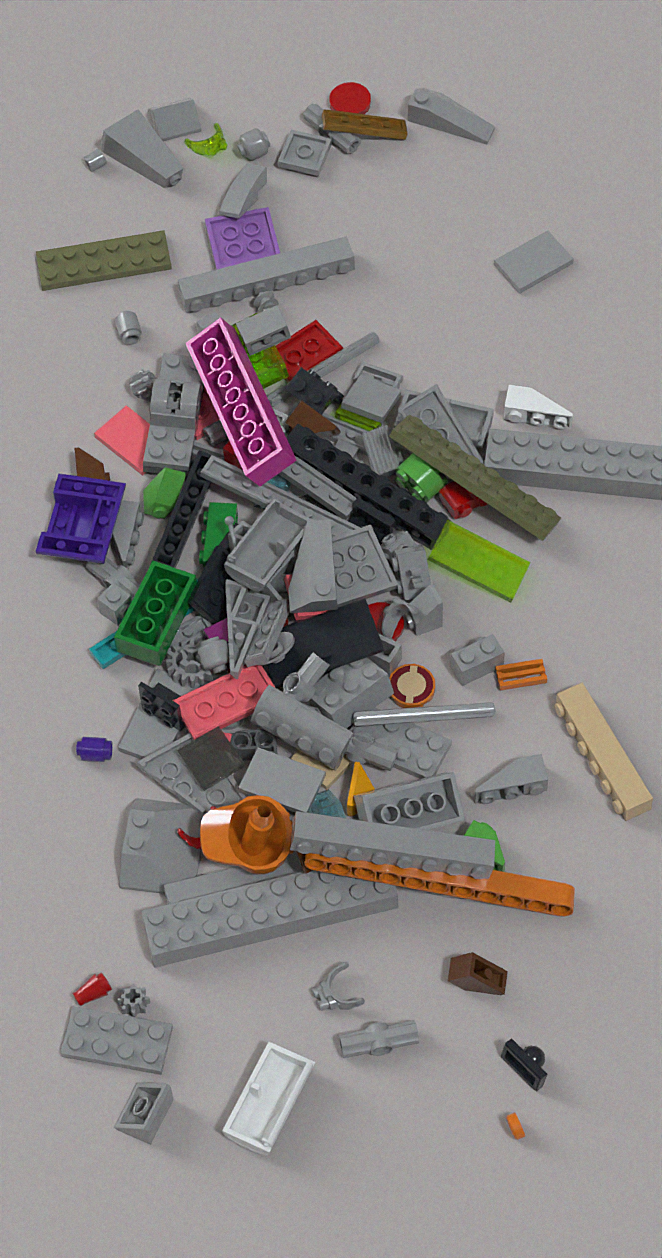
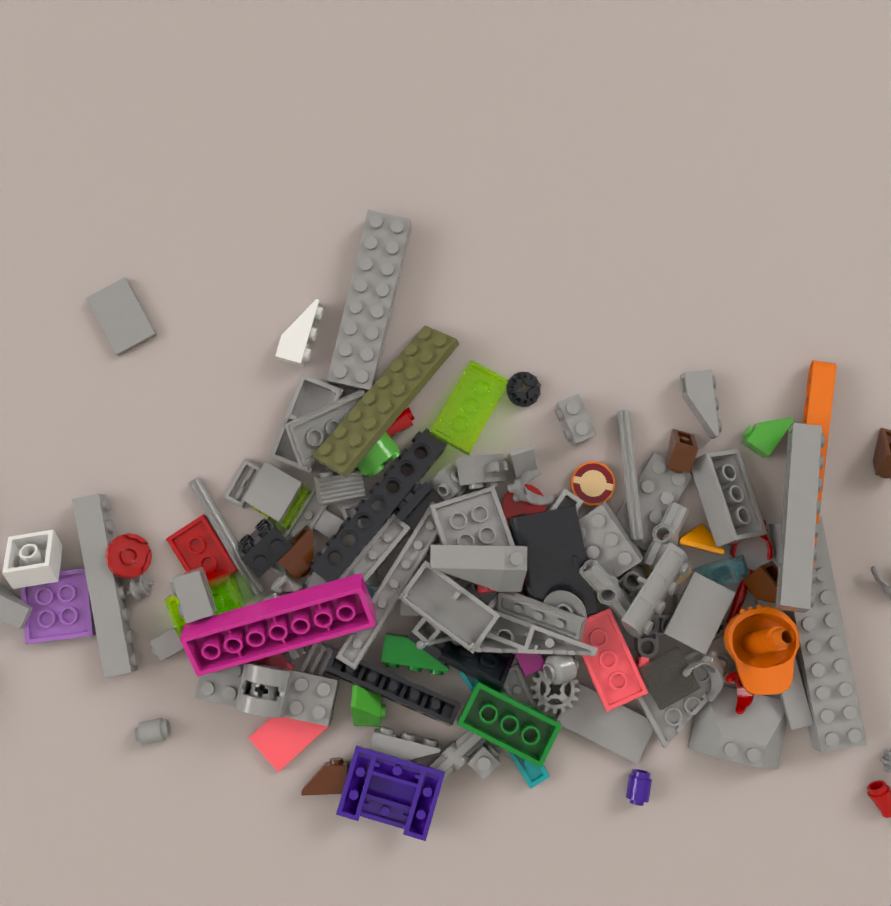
camera: 85 degrees left, 25 degrees up
olive plate [36,230,172,291] -> none
light grey gear [129,369,155,399] -> none
black bracket [138,682,185,732] -> none
orange tile [495,658,547,691] -> none
tan brick [554,682,653,821] -> none
none -> white brick [2,529,63,589]
none -> red tile [105,533,152,579]
none -> black gear [506,372,541,407]
none -> reddish brown slope [666,429,698,474]
none -> light grey helmet [682,651,726,702]

